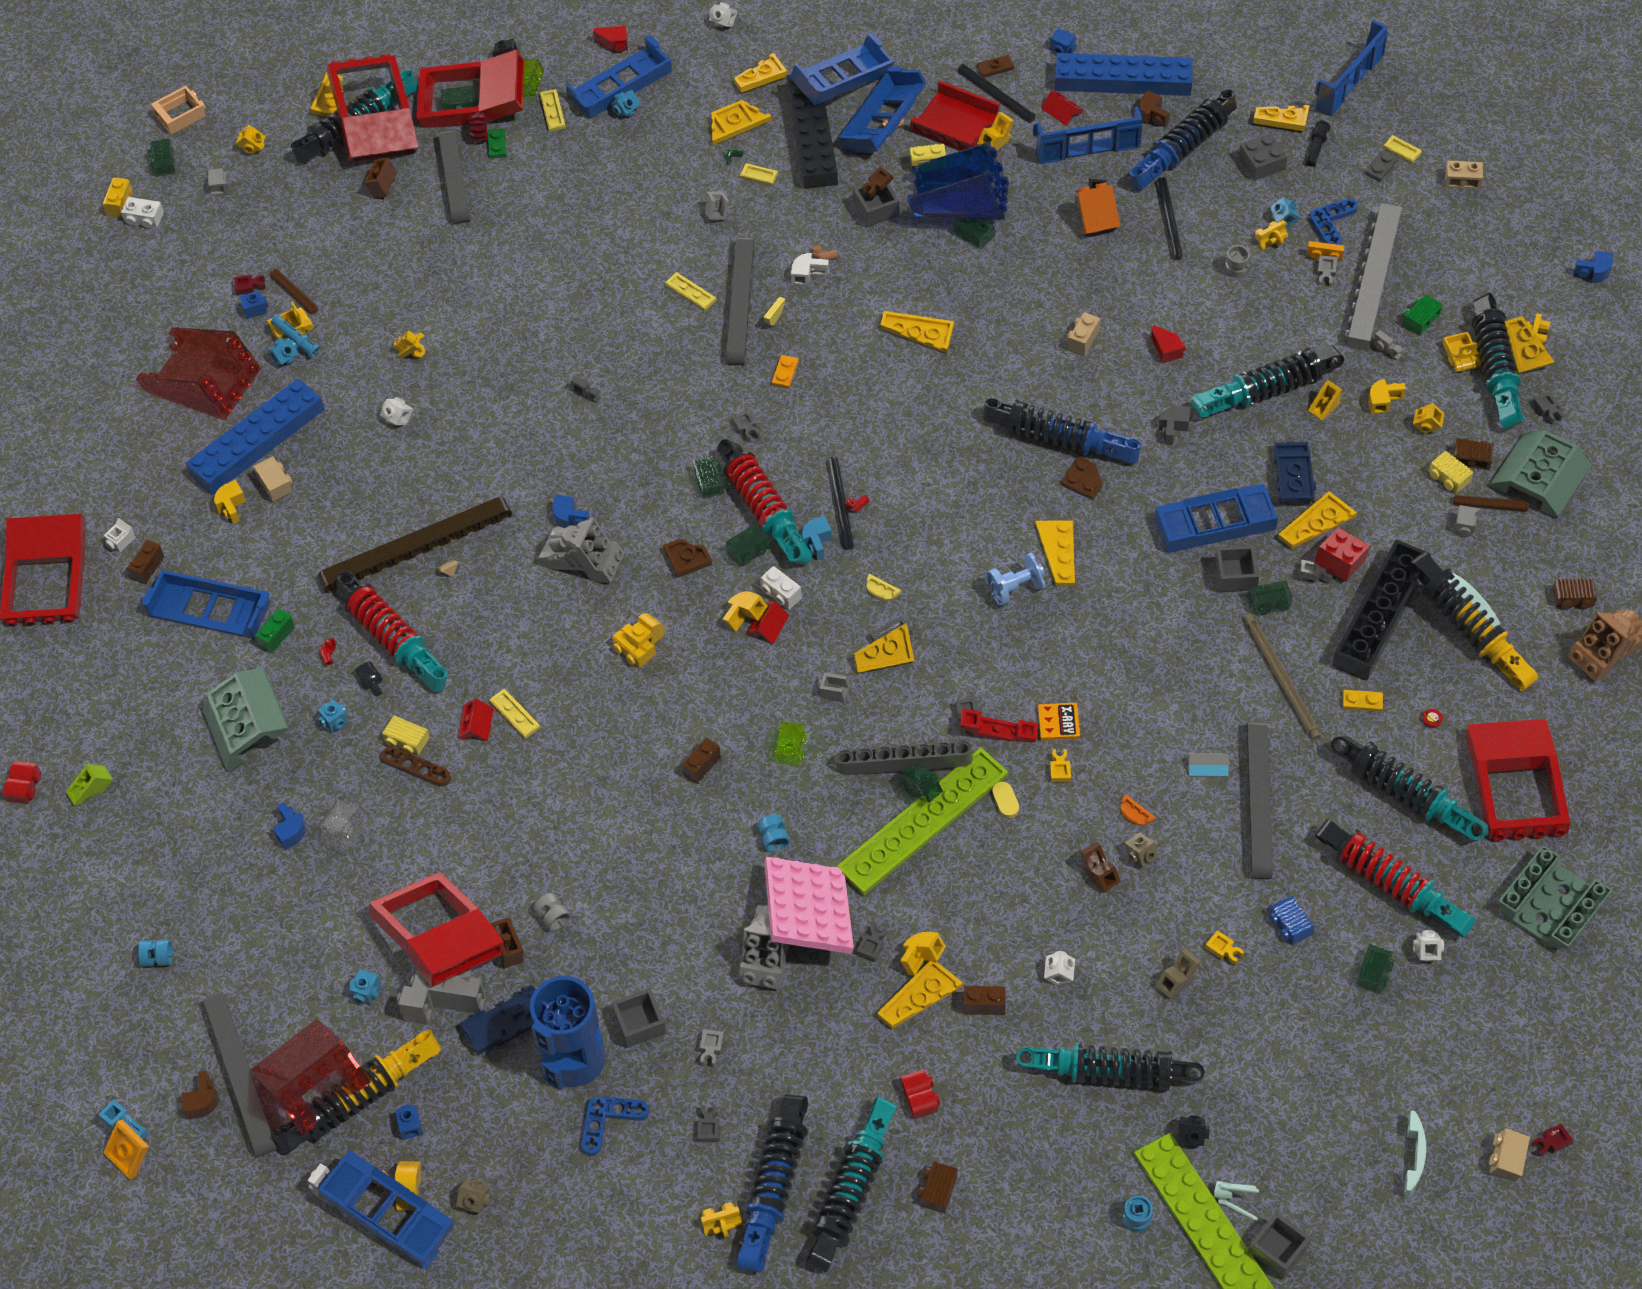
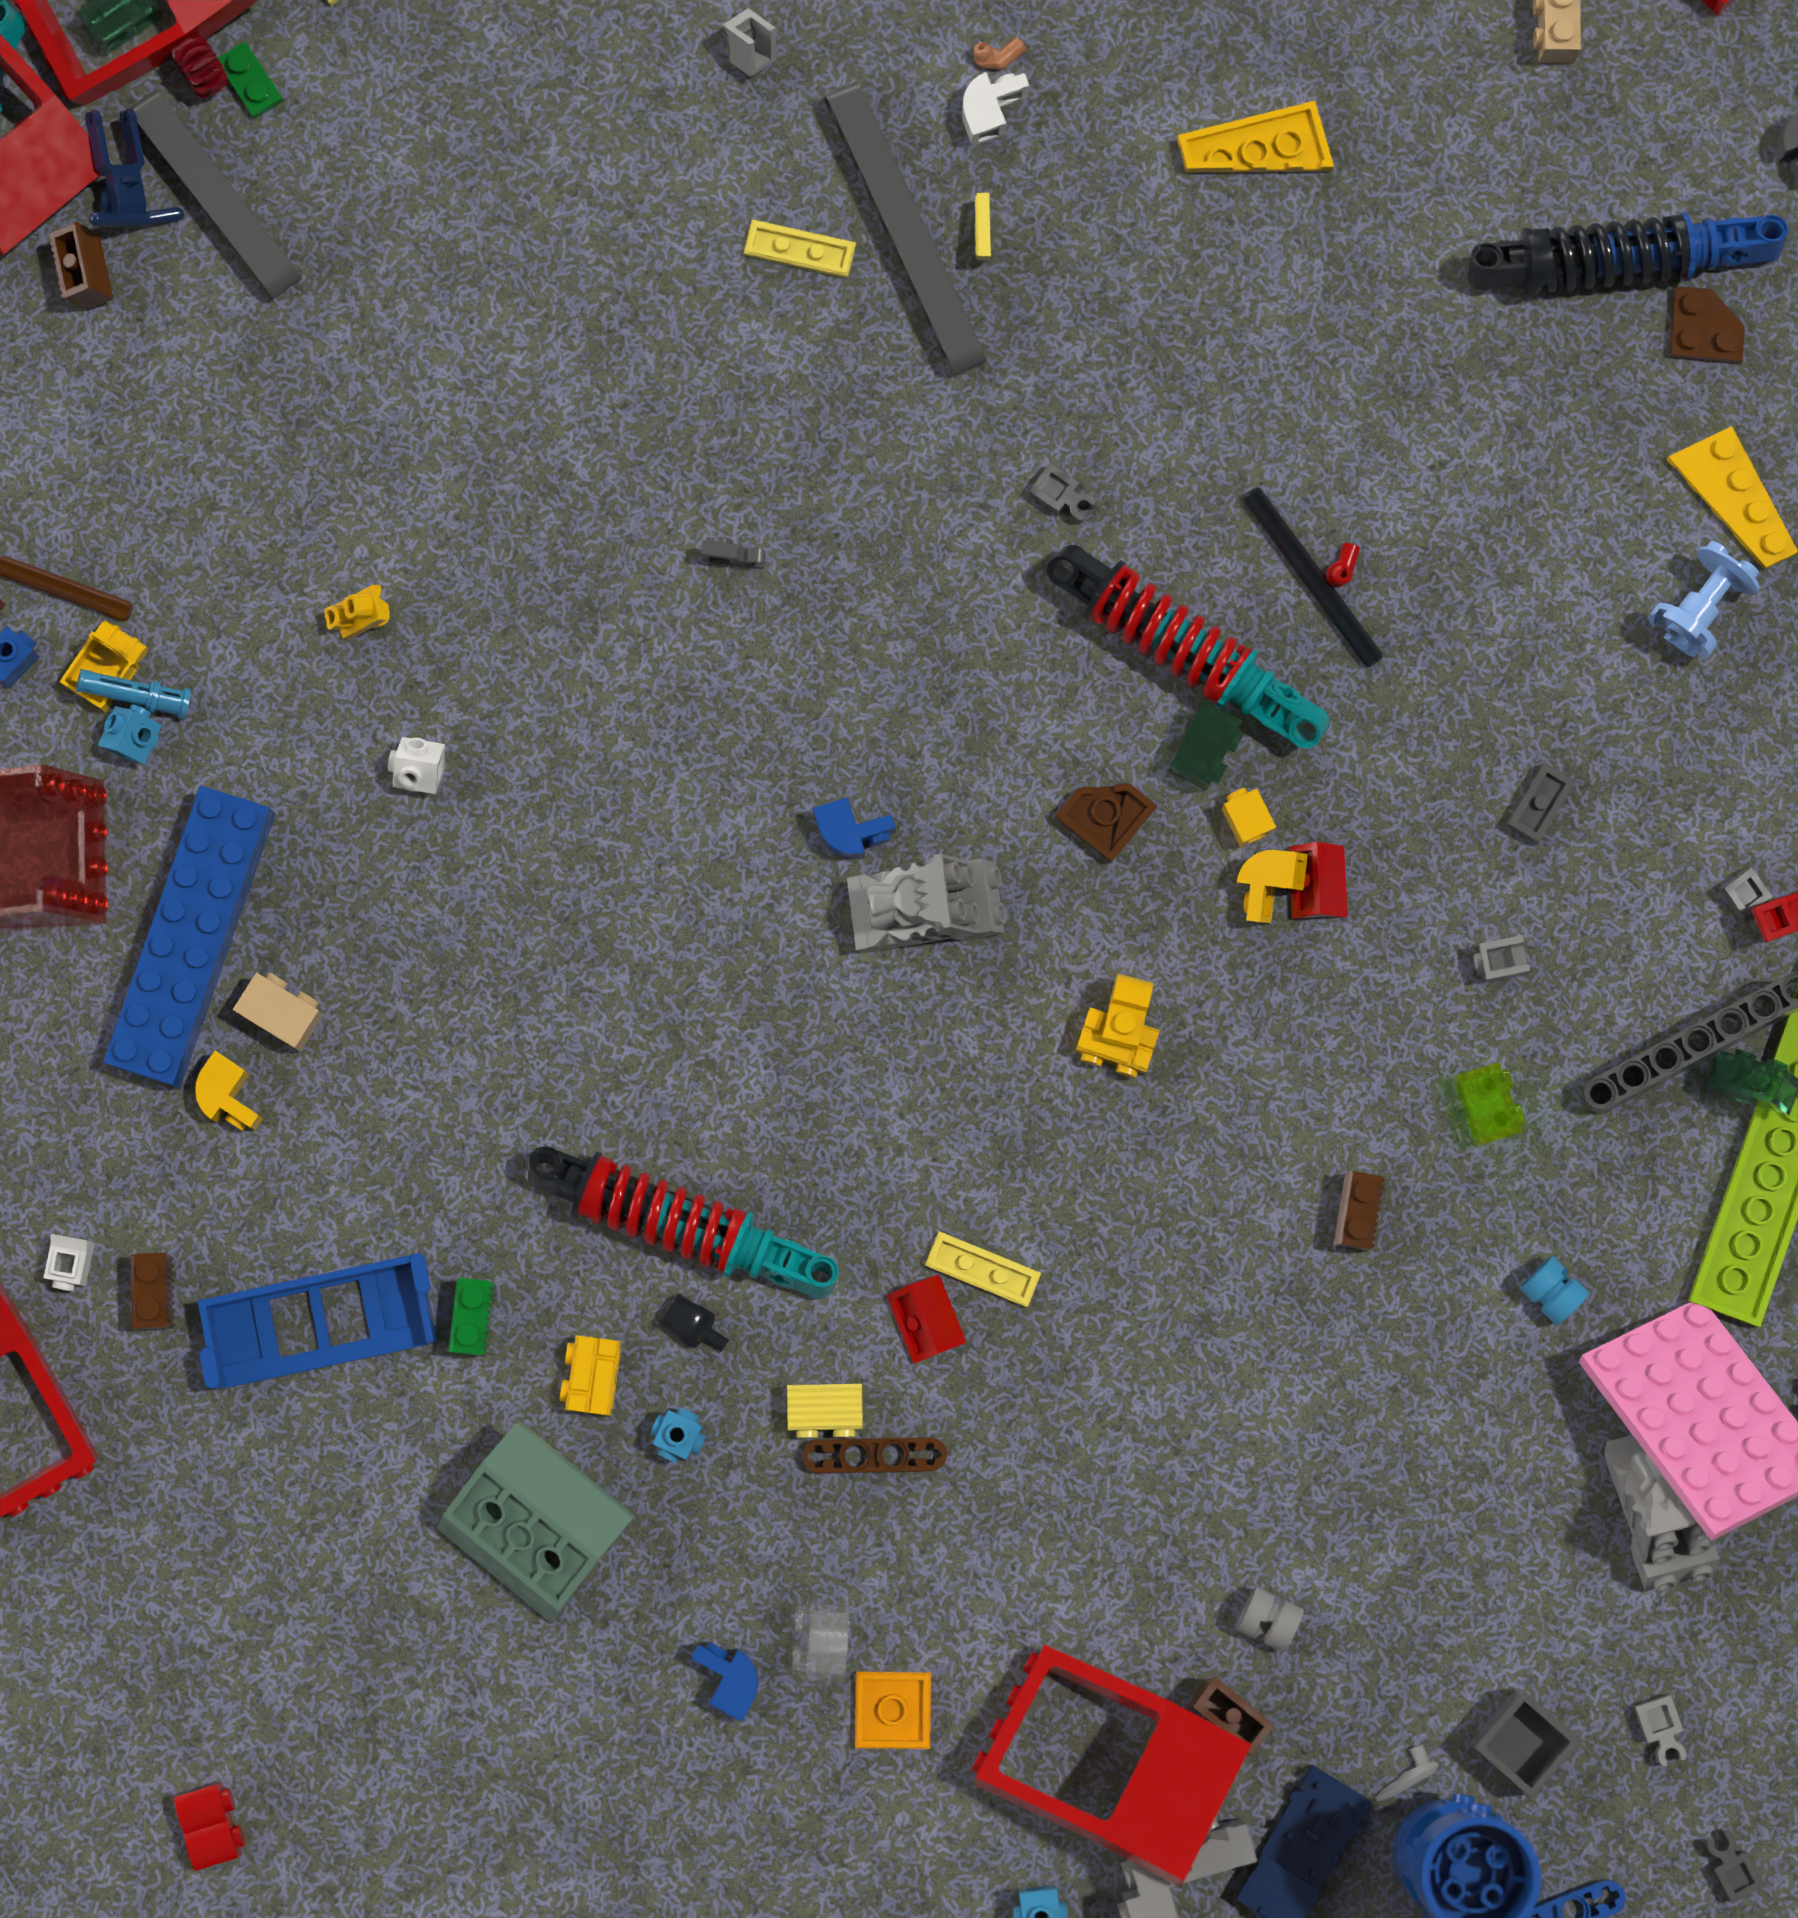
camera: 30 degrees left, 25 degrees up
lime arch [66,764,113,806] -> none
dark brown beam [317,497,512,593] -> none
red arm [319,638,337,666] -> none
tan slope [437,560,458,577] -> none
clear green brick [693,456,727,499] -> none
white brick [761,566,802,610] -> none
light orange plate [772,355,799,389] -> none
dark azure brick [802,516,832,560] -> none
yellow wing [854,623,914,673] -> none
light yellow tile [867,574,901,600] -> none
none -> dark blue piece [85,108,184,227]
none -> yellow brick [560,1335,622,1416]
none -> light orange tile [855,1671,931,1749]
none -> yellow brick [1222,788,1276,848]

